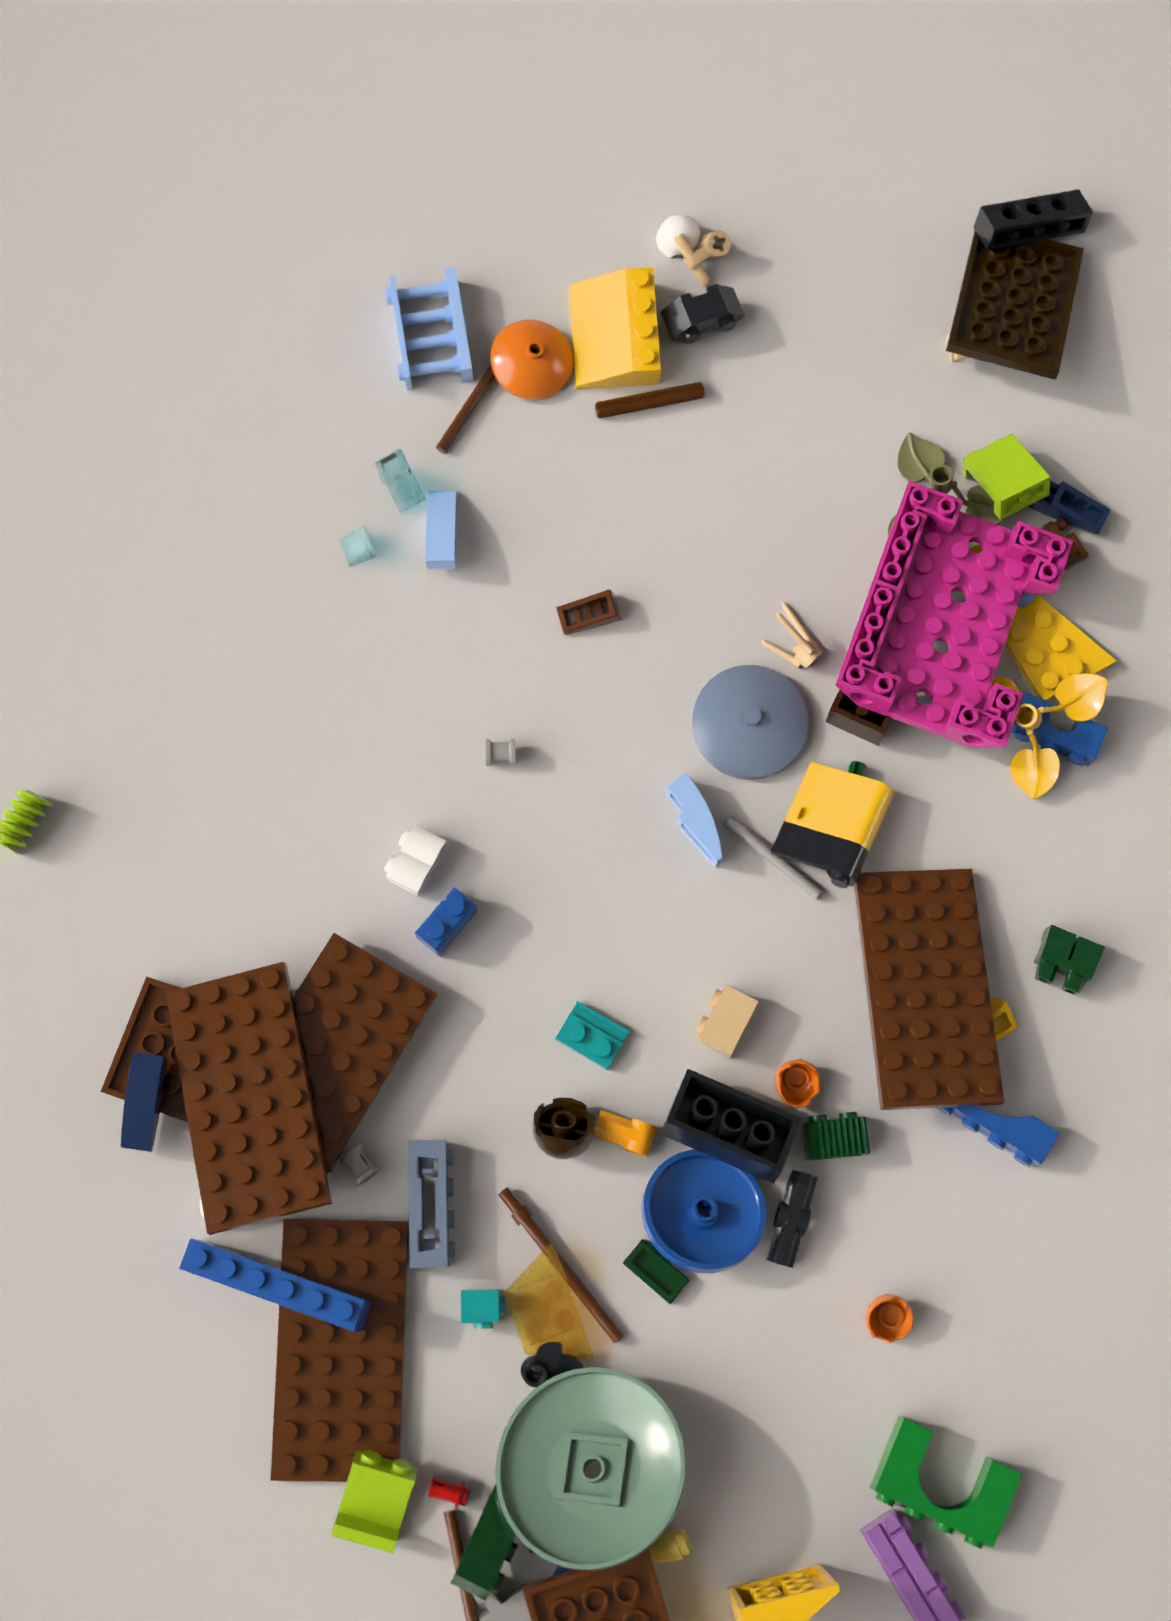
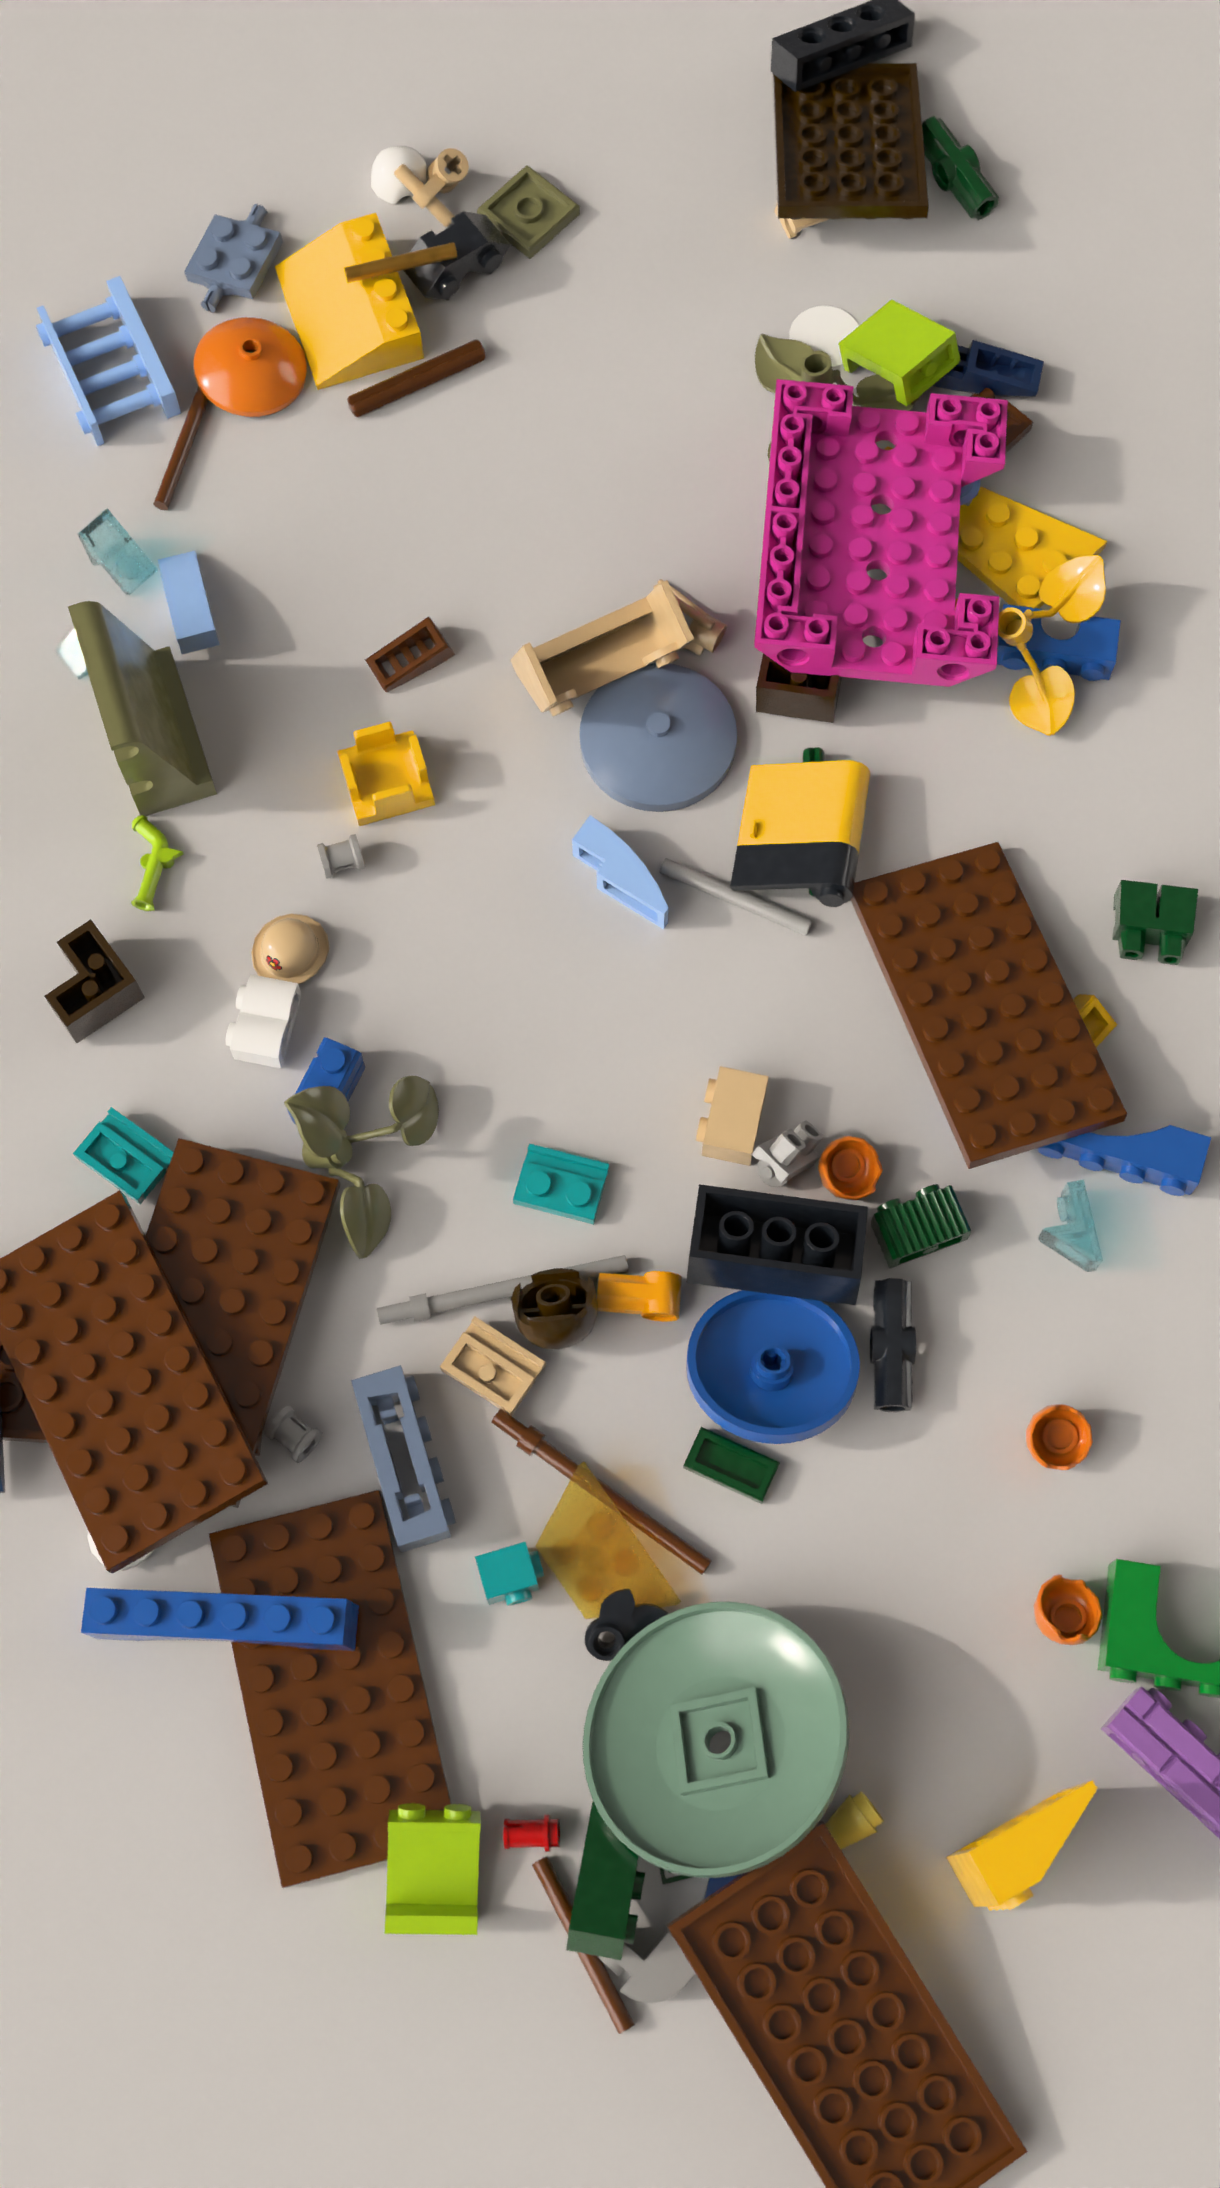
camera: 10 degrees left, 5 degrees down
none -> dark brown brick [44,919,145,1043]
none -> olive panel [68,601,217,816]
none -> teal plate [73,1107,174,1205]
none -> lime piece [131,815,184,911]
none -> sand blue plate [184,204,283,313]
none -> tan hat [251,914,329,984]
none -> olive plant [284,1076,439,1259]
none -> yellow panel [337,722,435,826]
none -> pearl gold bar [344,242,457,283]
none -> light grey bar [377,1255,629,1325]
none -> tan plate [440,1316,546,1416]
none -> olive tile [477,165,580,259]
none -> tan windscreen [510,580,694,717]
none -> light grey hips [752,1121,824,1187]
none -> white sticker [789,306,859,367]
none -> dark green piece [922,116,999,220]
none -> orange hair [1033,1574,1103,1645]
none -> clear light blue slope [1038,1180,1103,1272]

